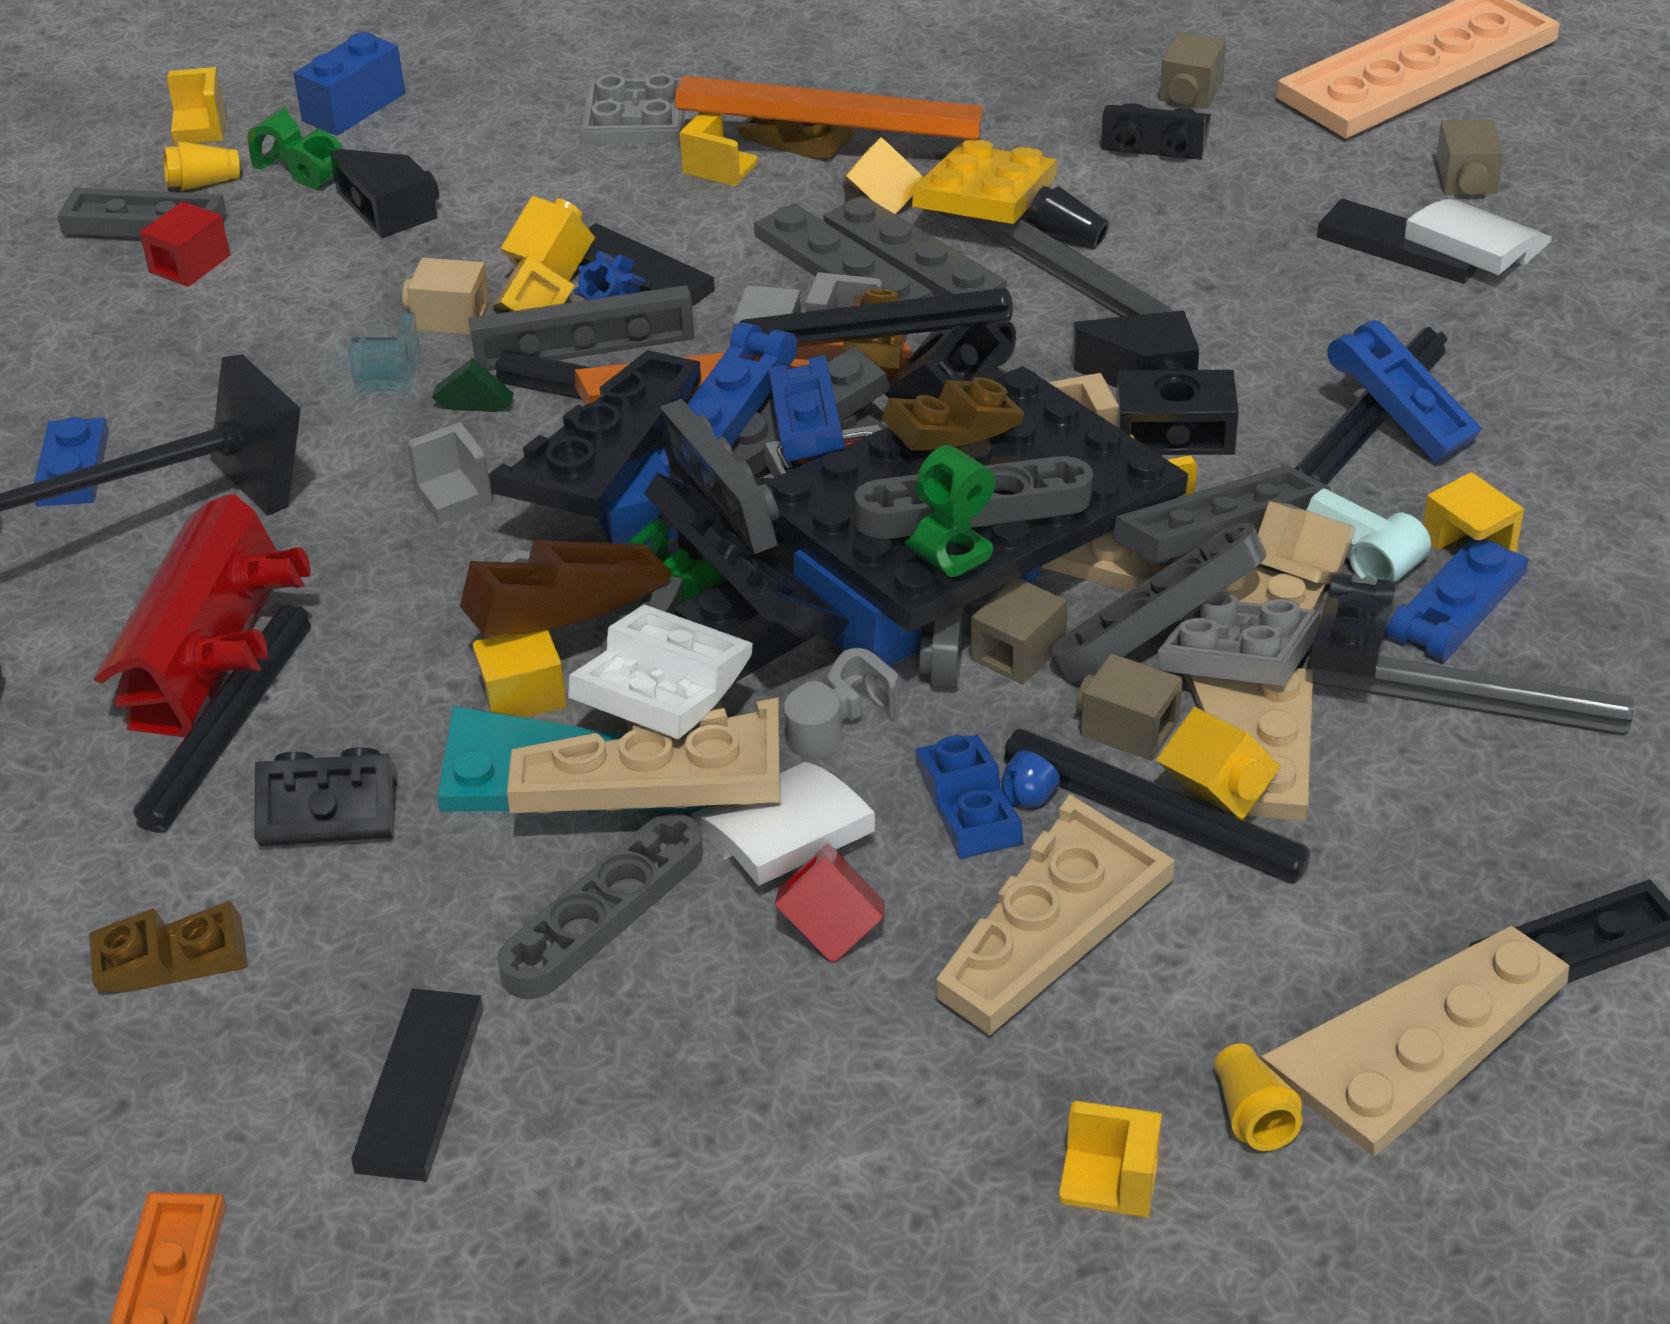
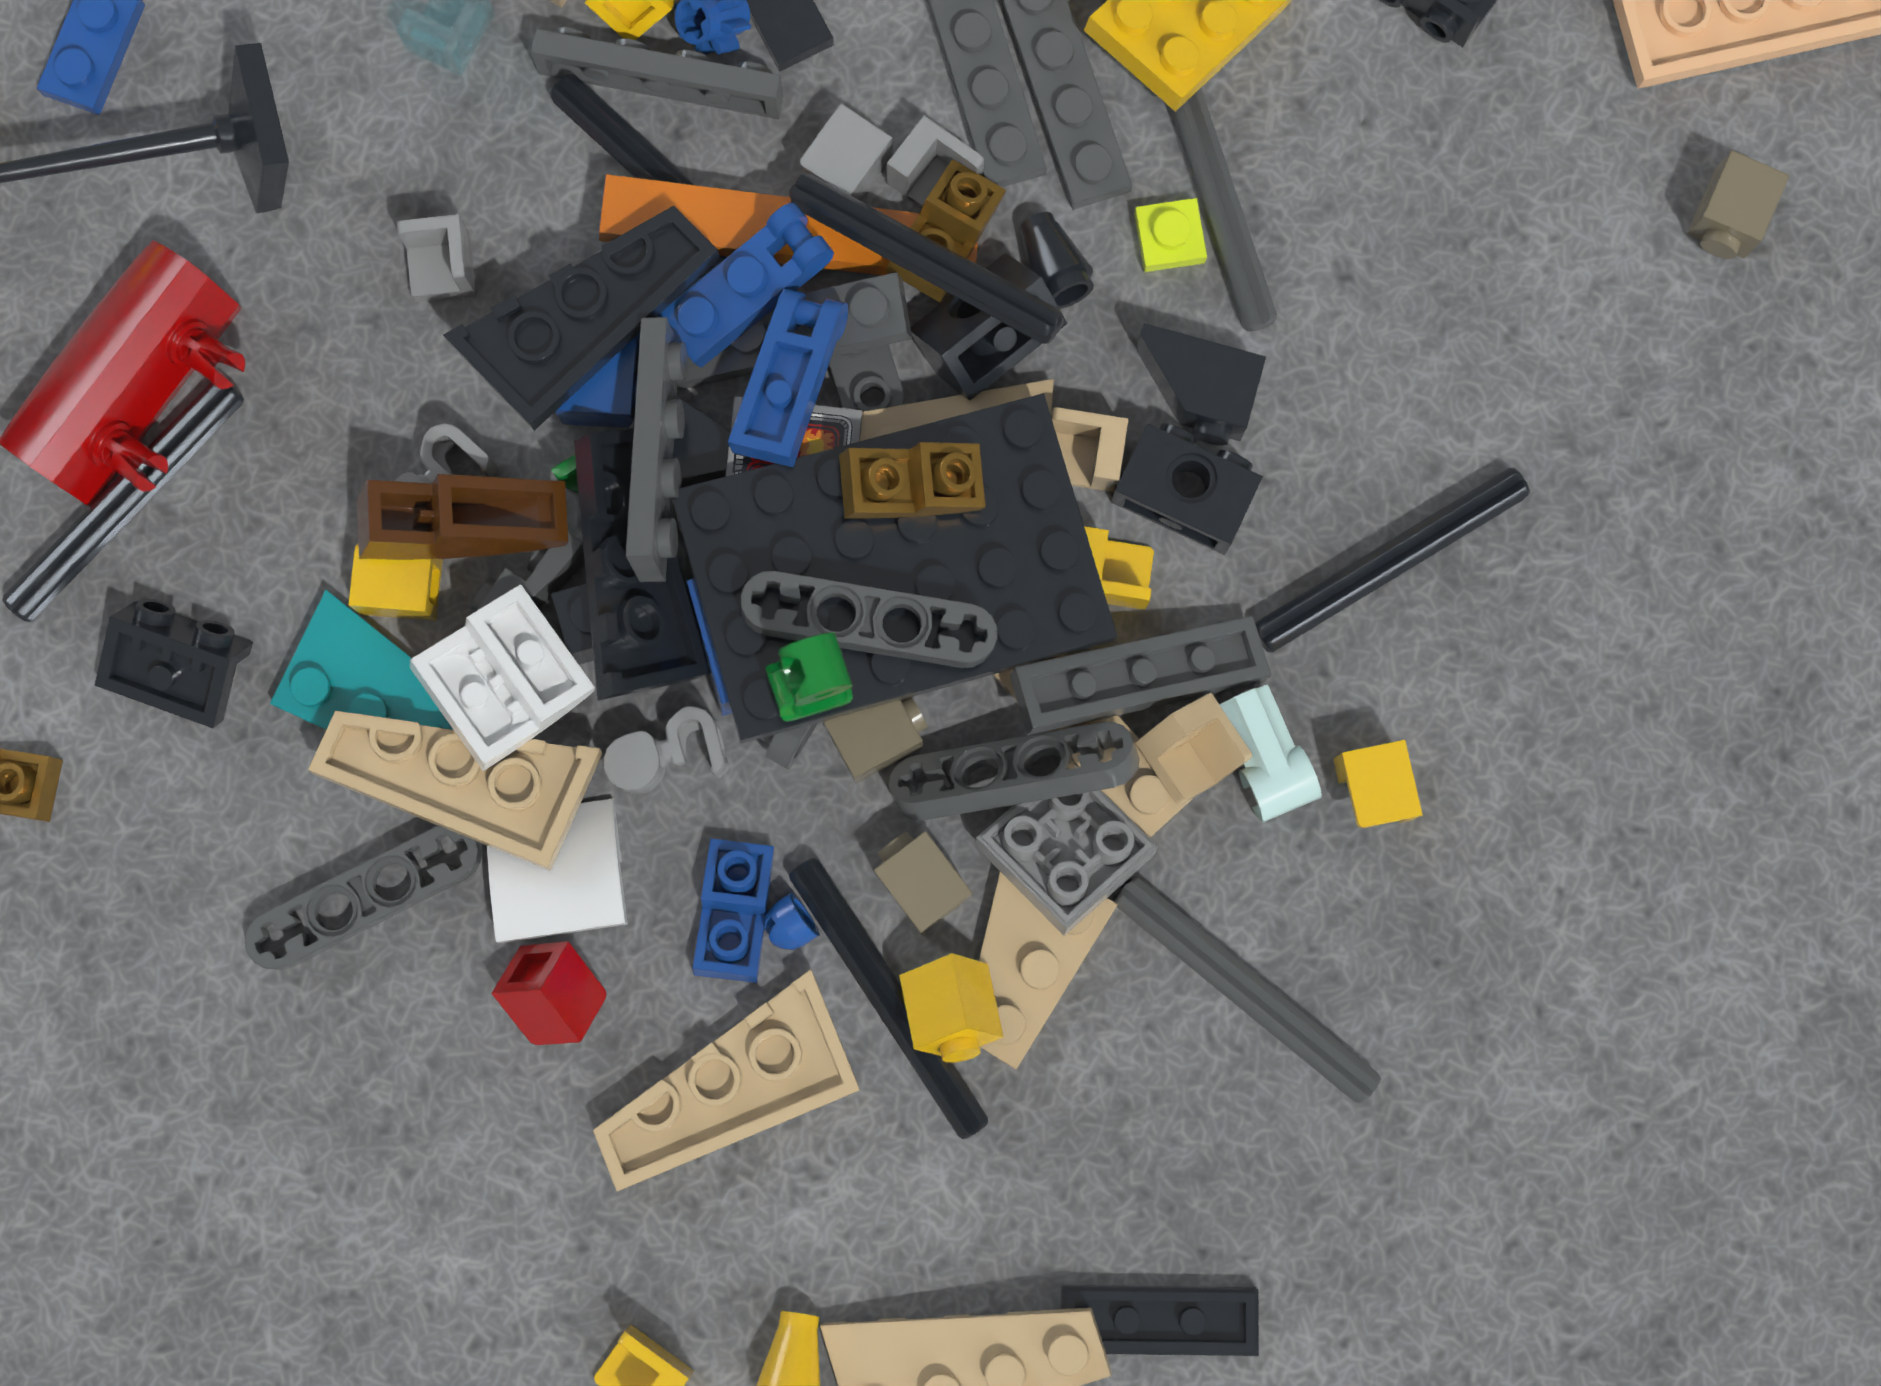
camera: 20 degrees right, 40 degrees up
black tile [351,988,483,1182] -> none
dark green tile [431,358,514,412] -> none
black cone [1027,186,1109,249] -> none
black plate [1310,572,1397,678] -> none
black tile [1317,198,1478,284] -> none
blue plate [1327,320,1482,464] -> none
blue plate [1387,537,1529,663] -> none
white slope [1405,199,1552,275] -> none
none -> neon yellow plate [1134,198,1207,272]

